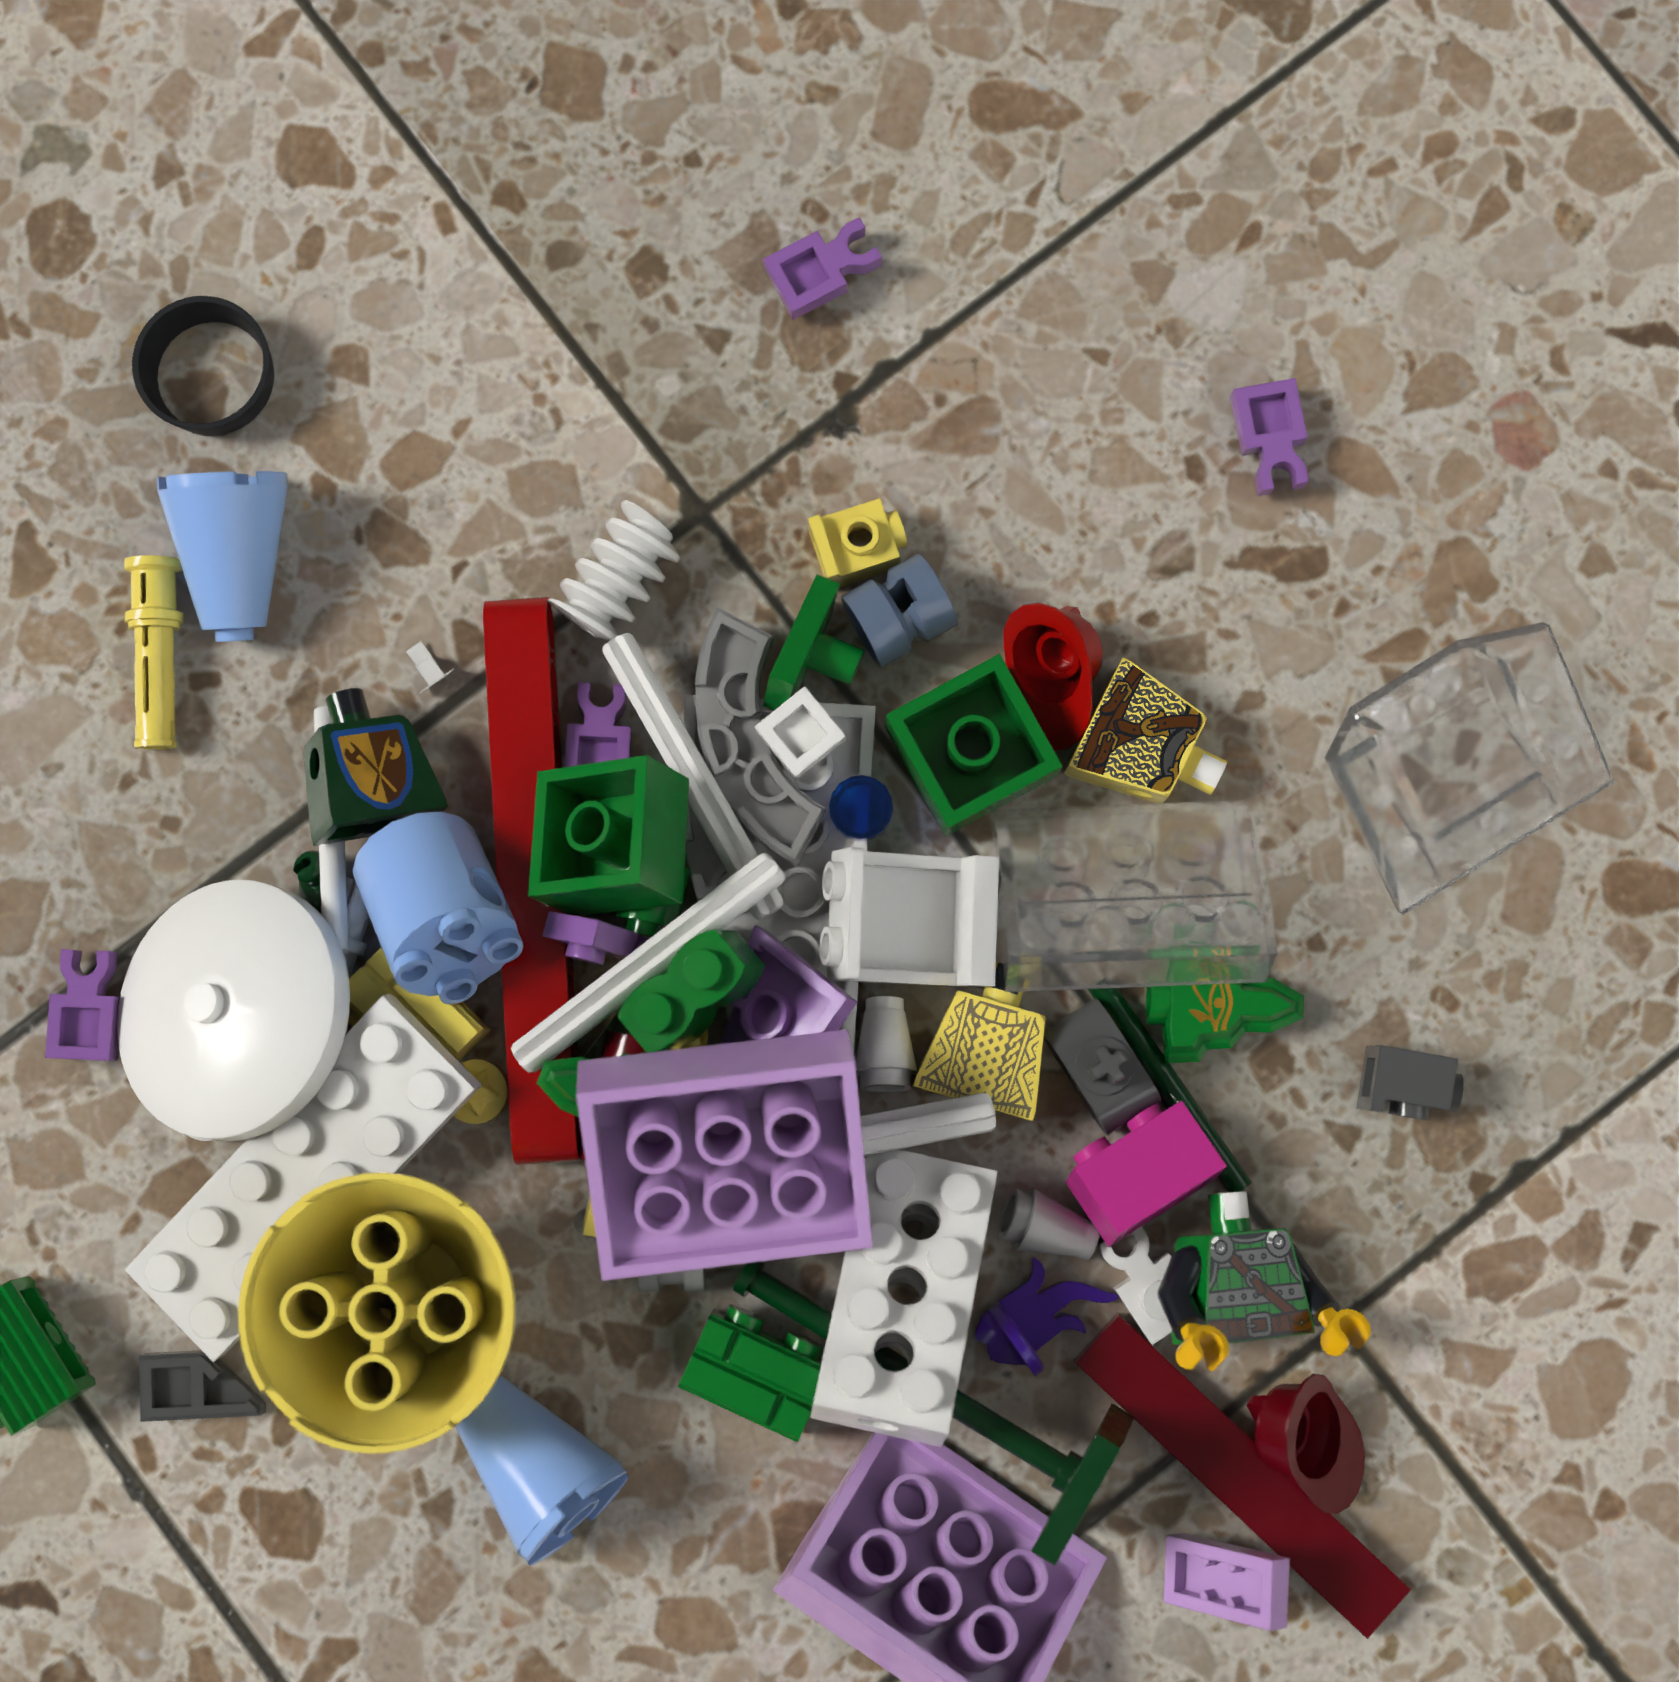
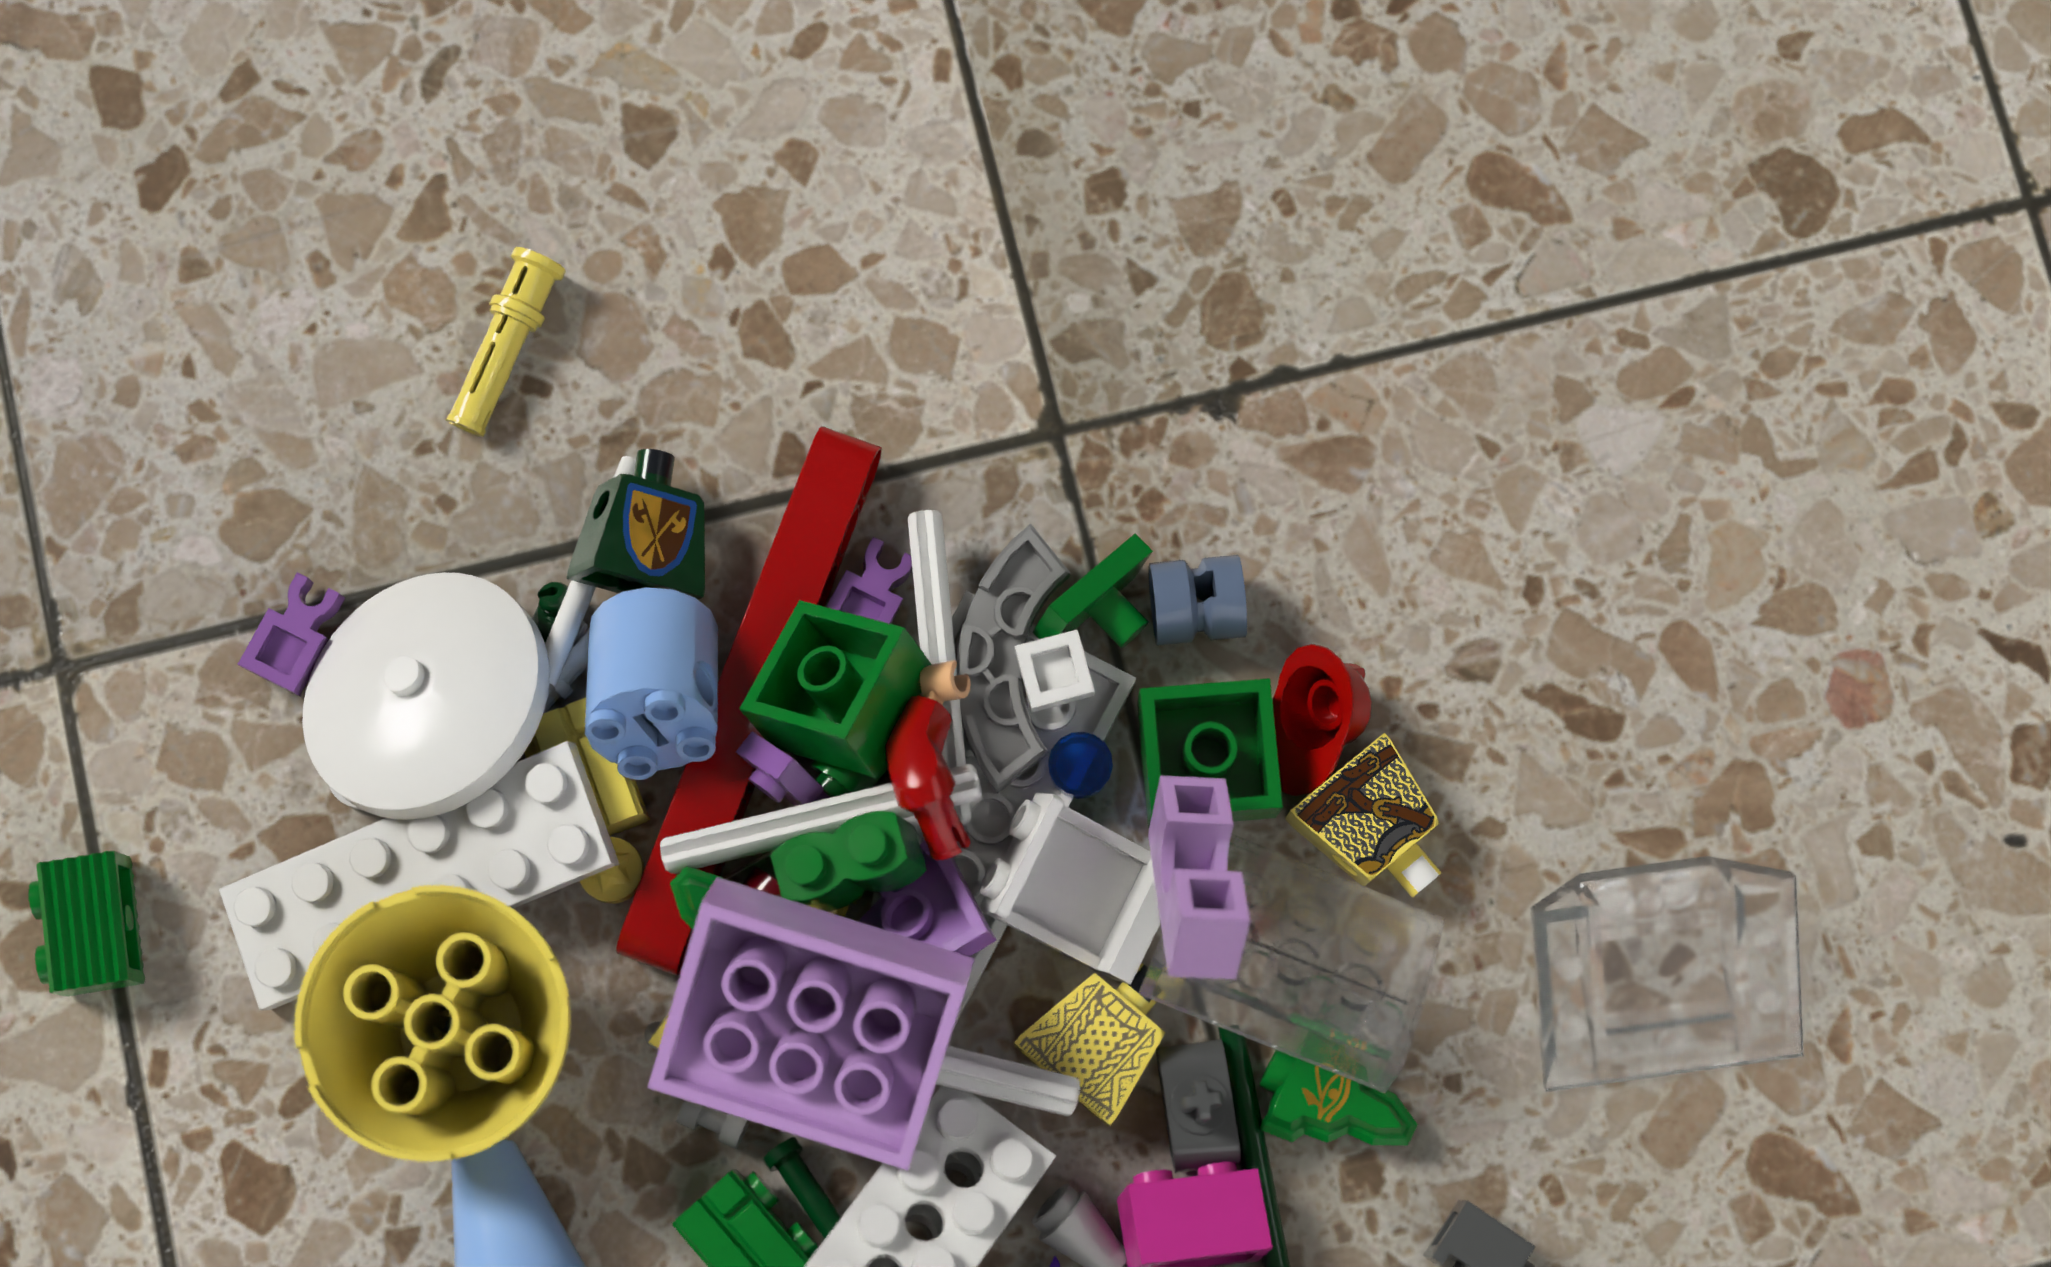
camera: 20 degrees right, 5 degrees down
black tyre [132,296,274,436] -> none
dark grey tile [139,1350,266,1422] -> none
light blue cone [156,471,288,642] -> none
white piece [406,641,455,693] -> none
white piece [547,500,681,641] -> none
medium lavender plate [763,217,882,320] -> none
light yellow brick [808,498,908,588] -> none
white cone [855,996,917,1093] -> none
medium lavender plate [1230,378,1309,497] -> none
none -> red arm [886,660,971,860]
none -> lavender arch [1148,776,1250,979]

